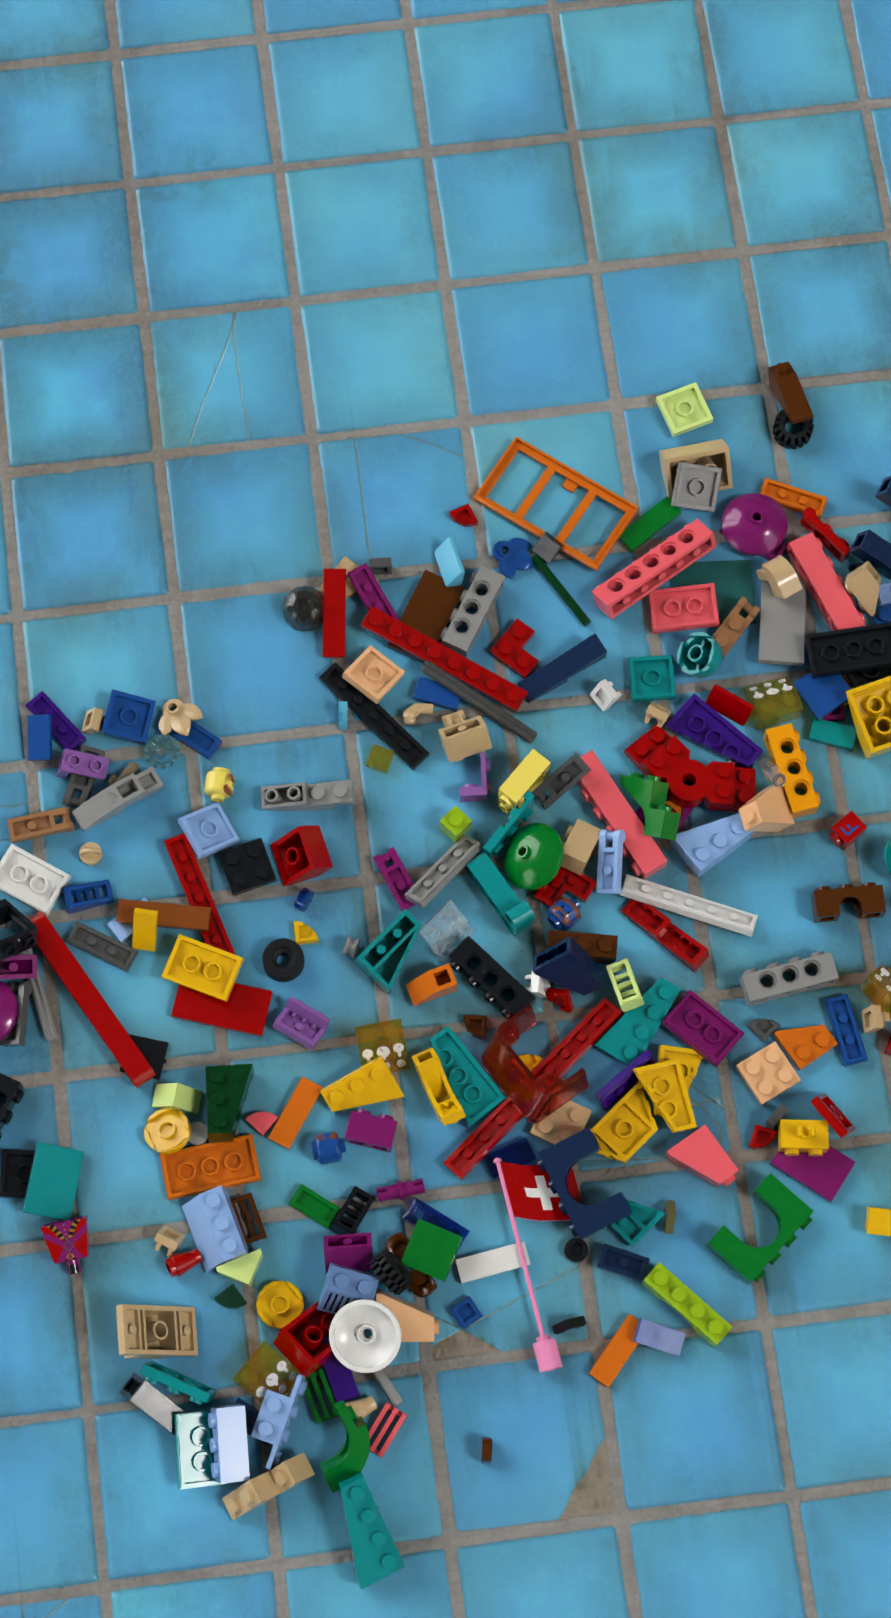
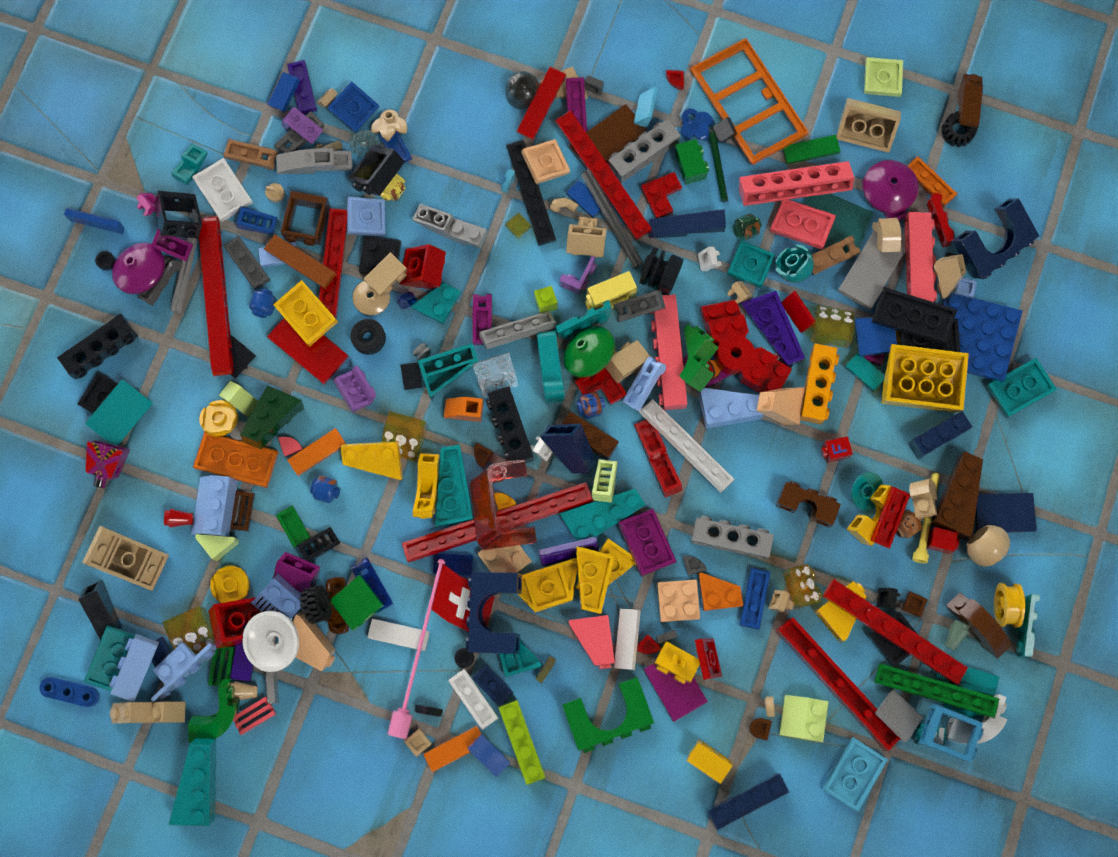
camera: 30 degrees right, 5 degrees up
yellow tile [132,908,158,952] -> none
teal plate [140,1361,217,1405] -> none
tan tile [154,1225,186,1257] -> none
clear green tile [214,1284,248,1309] -> none
yellow tile [293,921,319,945] -> none
magenta brick [345,1109,397,1153] -> none
magenta pin [376,1178,425,1203] -> none
blue tile [450,1296,483,1330] -> none
reddish brown tile [481,1437,492,1463] -> none
red tile [545,988,574,1013] -> none
light grey tile [671,461,722,512] -> none
clear pin [758,758,786,788] -> none
none -> blue plate [39,677,100,707]
none -> blue head [249,289,277,318]
none -> reddish brown window [281,191,330,246]
none -> black window [348,144,405,196]
none -> tan dish [353,281,390,316]
none -> tan brick [364,252,408,296]
none -> black piece [401,362,422,390]
none -> tan tile [404,728,432,757]
none -> teal wing [411,283,461,325]
none -> white tile [448,669,498,730]
none -> white tile [614,609,641,670]
none -> black wheel [639,247,684,295]
none -> green brick [674,139,709,185]
none -> clear green head [732,213,762,241]

